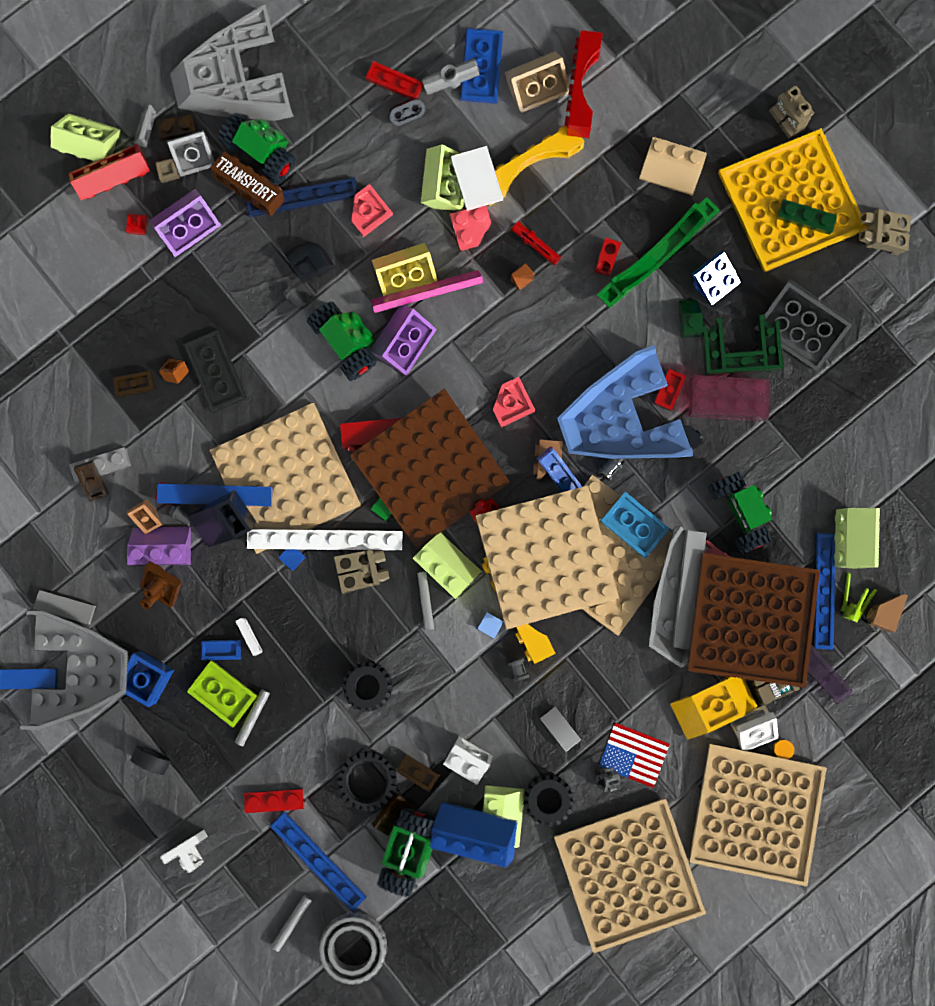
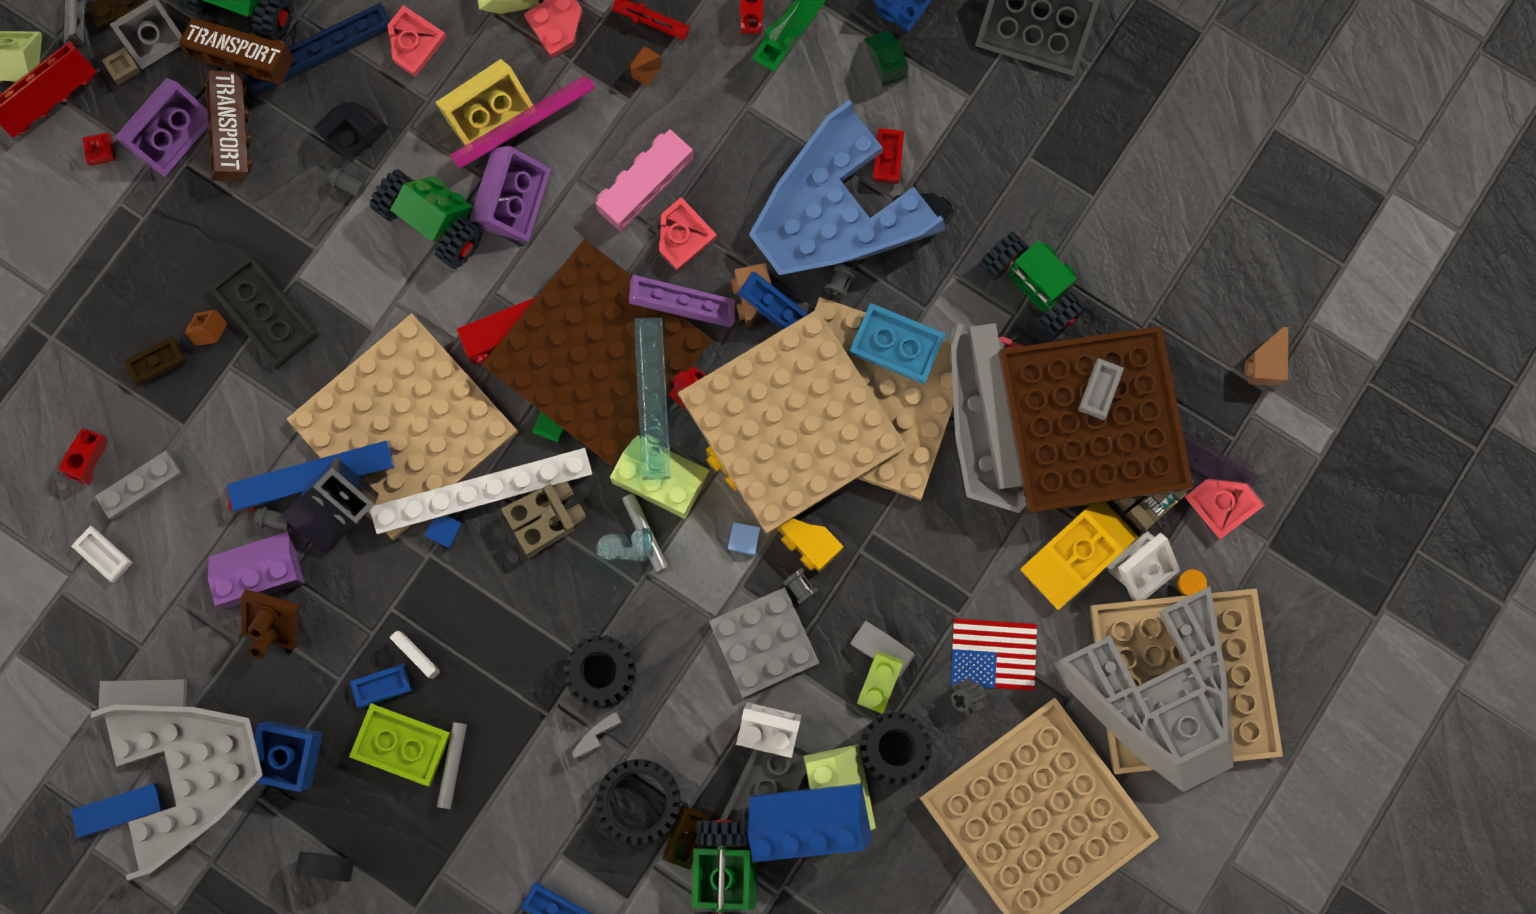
camera: 20 degrees left, 5 degrees down
dark brown plate [74,460,108,502] -> none
medium nougat slope [126,499,162,534] -> none
red plate [244,788,305,813] -> none
dark brown plate [396,754,440,792] -> none
clear pink brick [688,375,770,421] -> none
dark green wedge [703,314,784,376] -> none
blue tile [812,533,836,650] -> none
yellowish green slope [834,508,880,569] -> none
lime plant [840,573,877,622] -> none
none -> red leg [58,428,107,486]
none -> white tile [71,526,133,583]
none -> reddish brown brick [205,70,252,182]
none -> light grey slope [572,712,623,760]
none -> bright pink brick [596,129,694,232]
none -> clear light blue leg [597,528,654,561]
none -> medium lavender plate [629,275,735,327]
none -> clear light blue plate [634,318,671,480]
none -> light grey plate [709,587,819,698]
none -> lime plate [857,651,903,714]
none -> light grey piece [1054,586,1234,792]
none -> light grey tile [1078,358,1124,420]
none -> coral plate [1185,479,1265,539]

